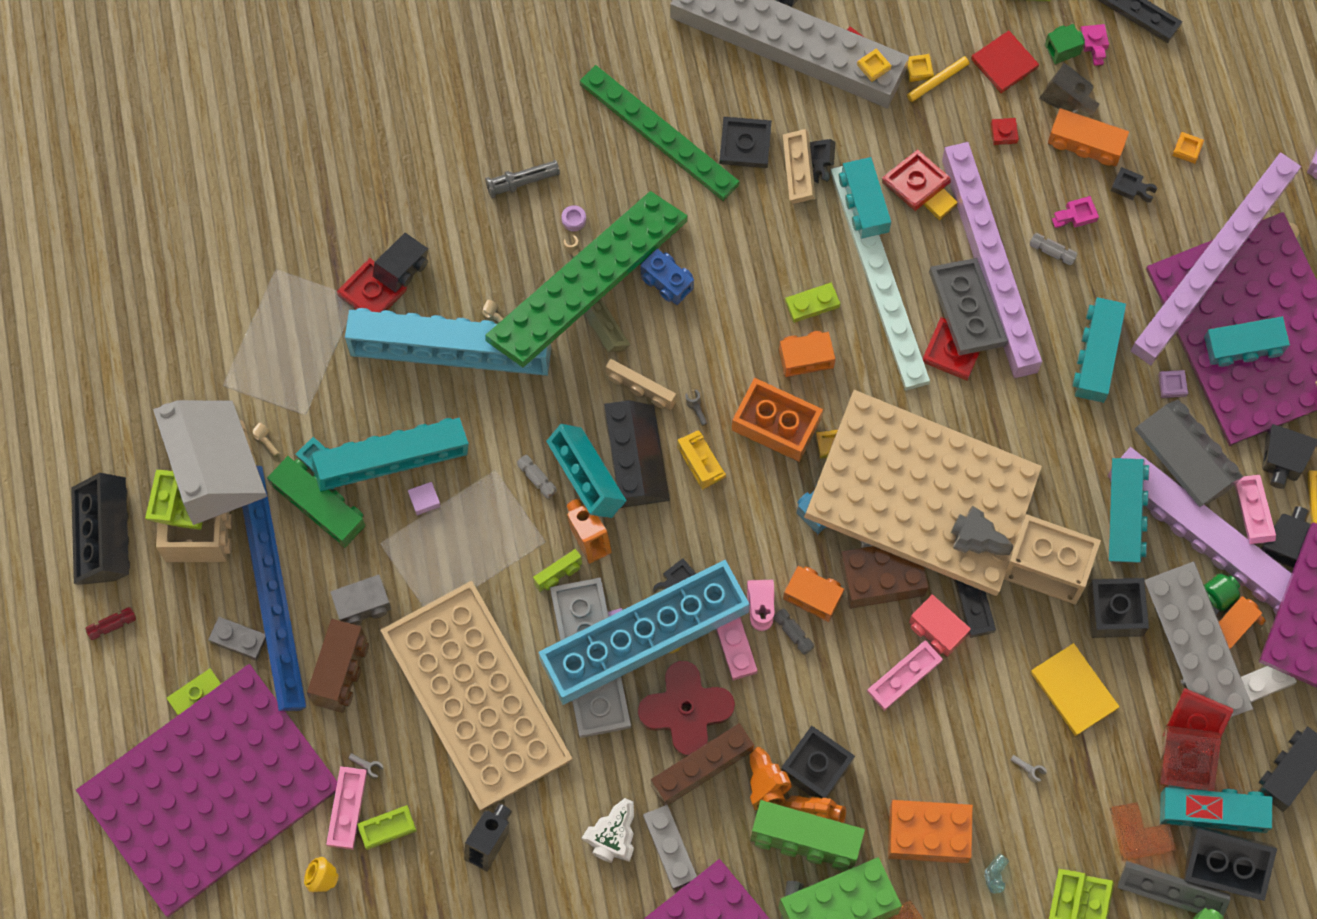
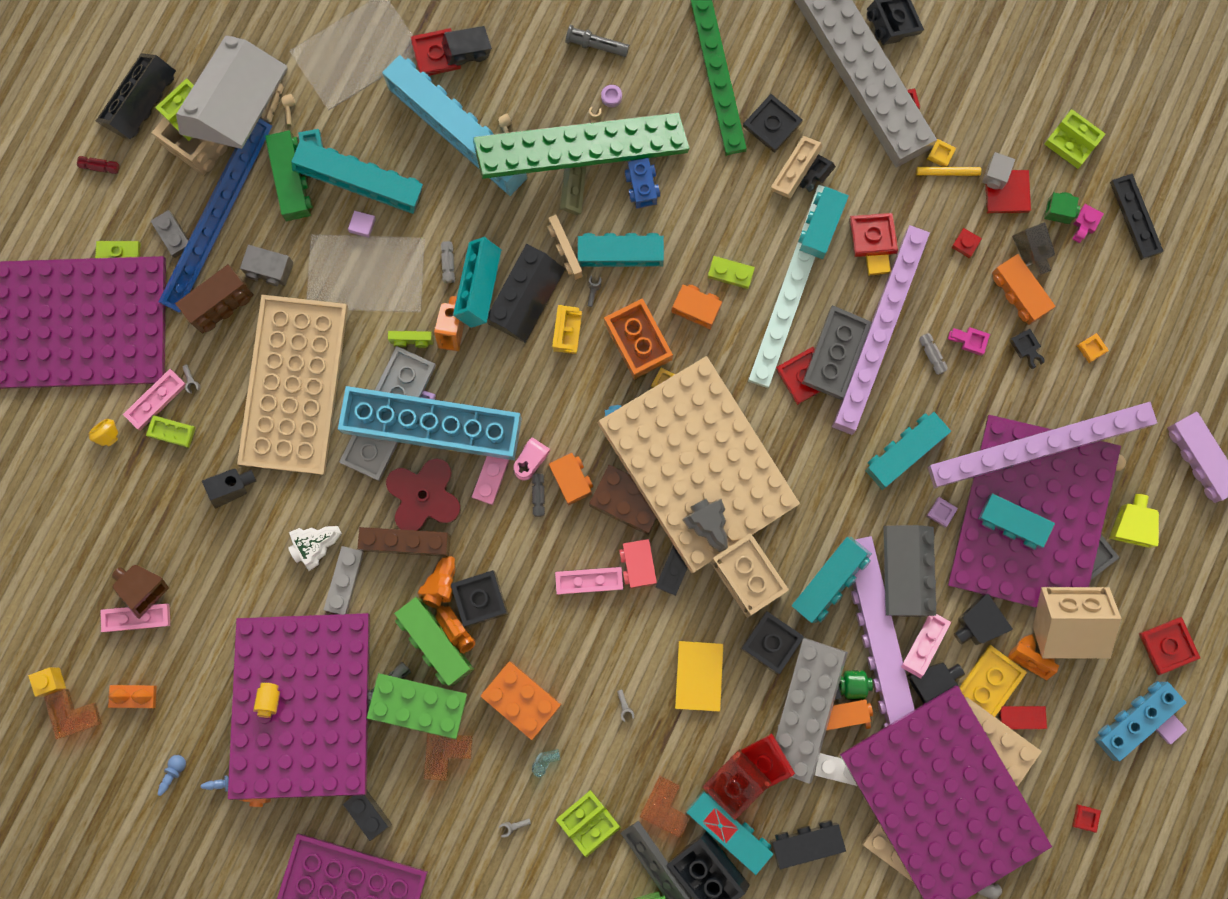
camera: 40 degrees right, 10 degrees up
black plate [653,558,696,593] -> none
yellow tile [857,48,892,82] -> none
none -> teal brick [578,233,664,267]
none -> light grey brick [982,152,1015,189]

